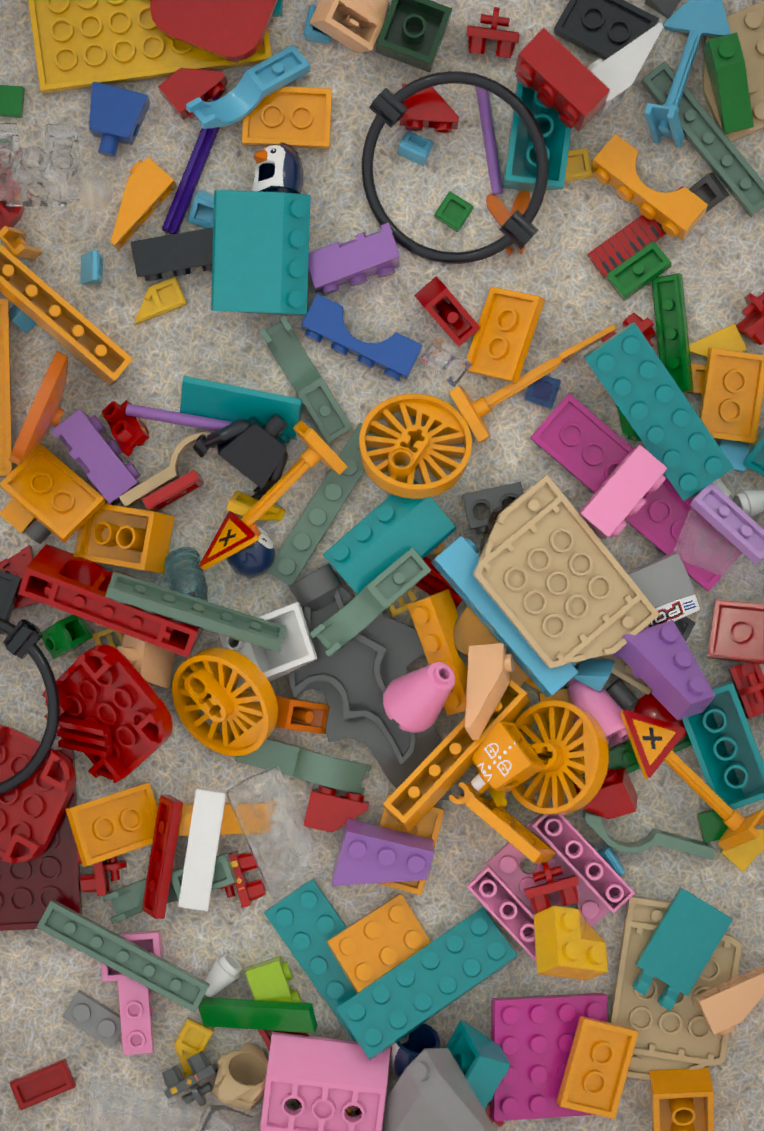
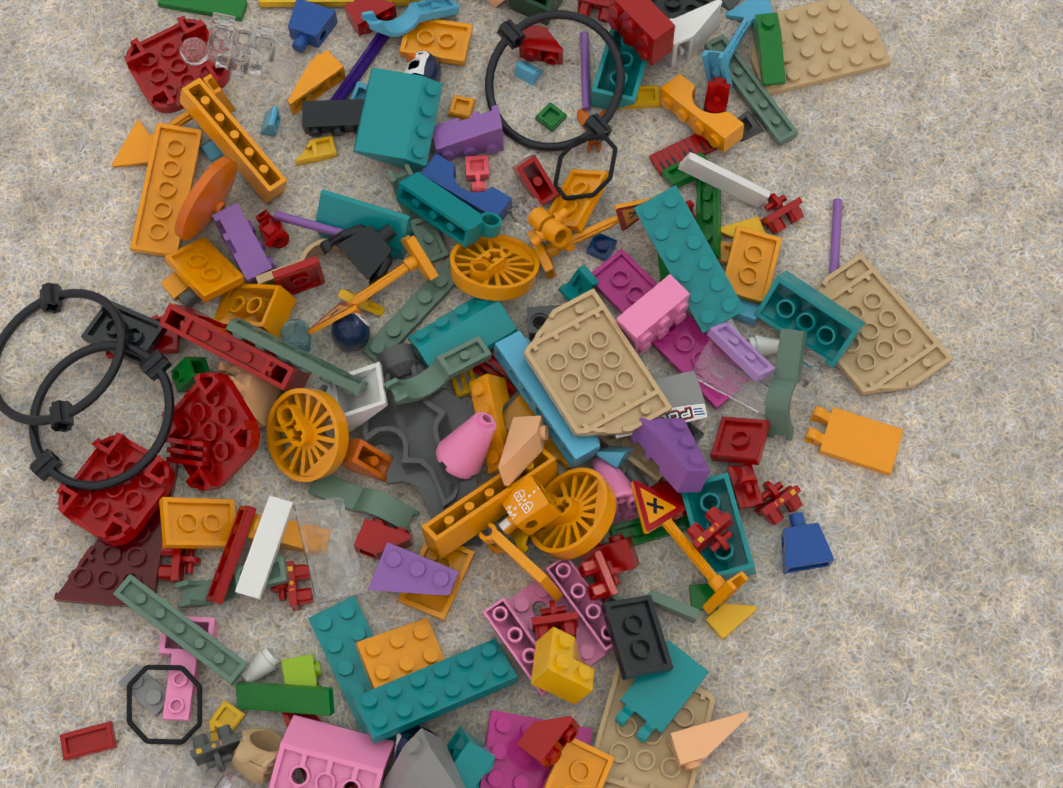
camera: 10 degrees right, 20 degrees down
none -> black piece [127,665,202,745]
none -> teal hinge [397,172,502,248]
none -> light orange tile [448,95,476,120]
none -> coral plate [465,155,489,192]
none -> red slope [517,716,580,770]
none -> light orange pin [528,207,575,252]
none -> black piece [553,134,618,200]
none -> teal bracket [558,265,599,301]
none -> red hips [578,551,624,603]
none -> black plate [601,595,674,680]
none -> white tile [678,152,770,208]
none -> red hips [687,506,733,553]
none -> red hips [703,77,731,113]

